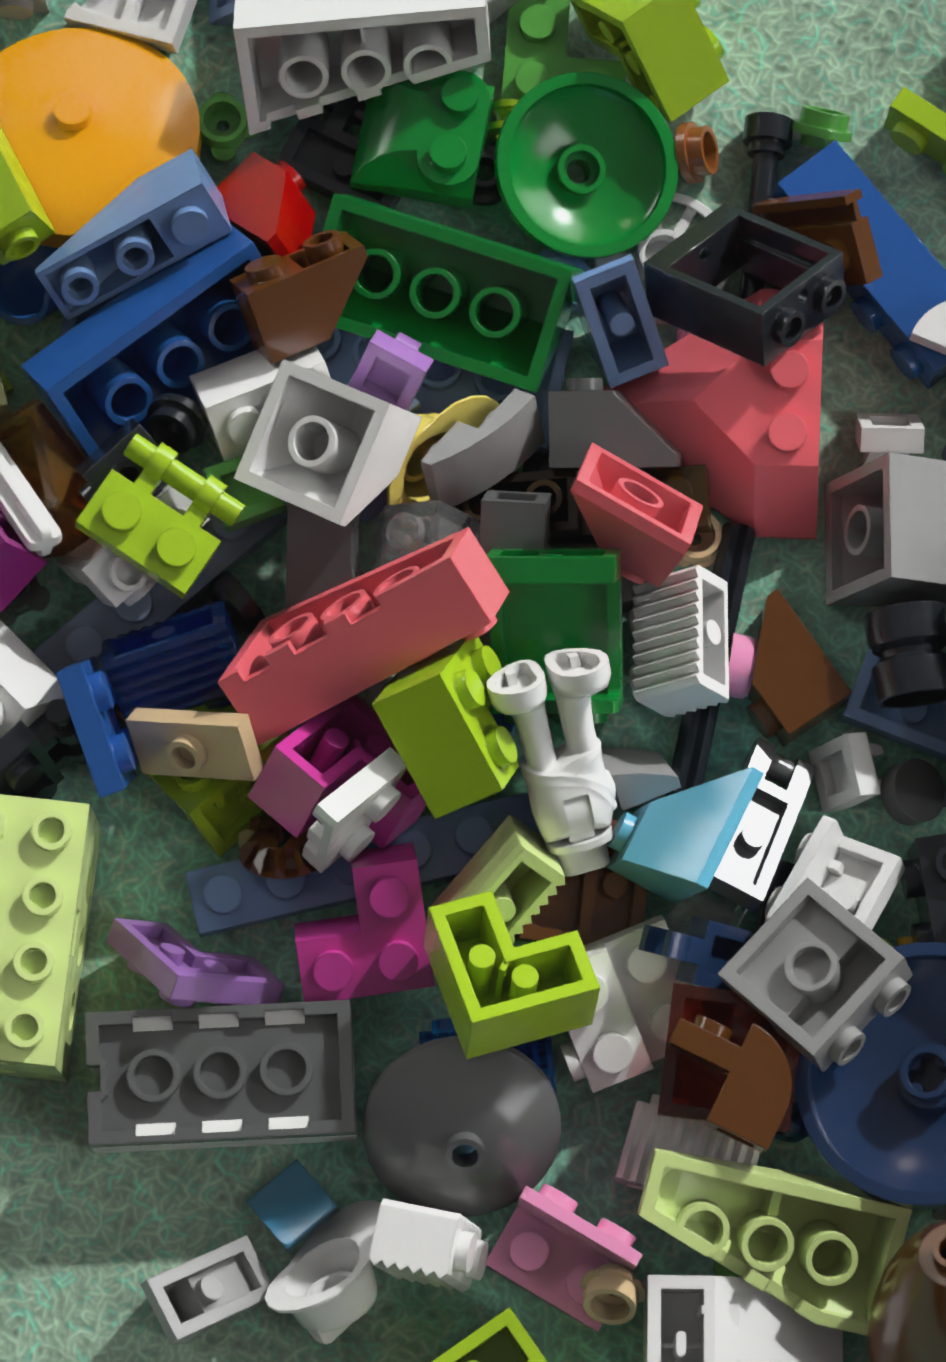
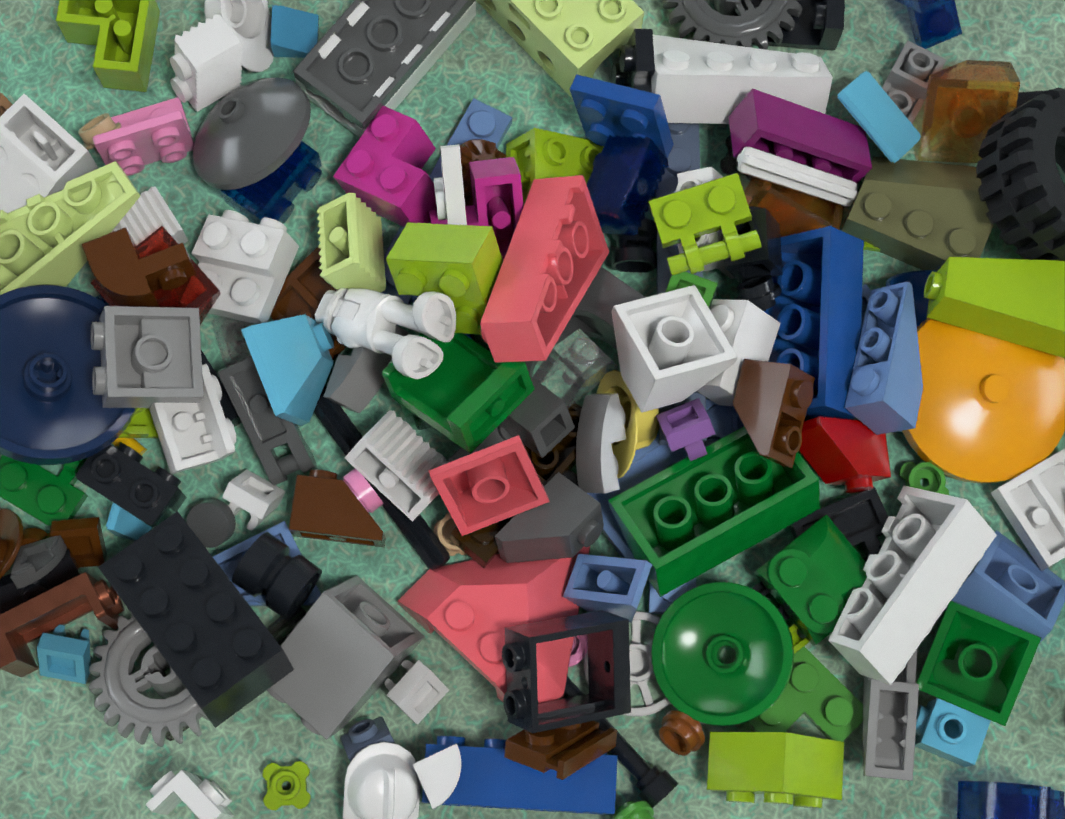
camera: 130 degrees right, 0 degrees up
medium lavender plate [106,918,285,1008] -> none
tan plate [125,708,264,781] -> none
lime brick [424,891,600,1059] -> none
dark blue plate [638,916,755,995] -> none

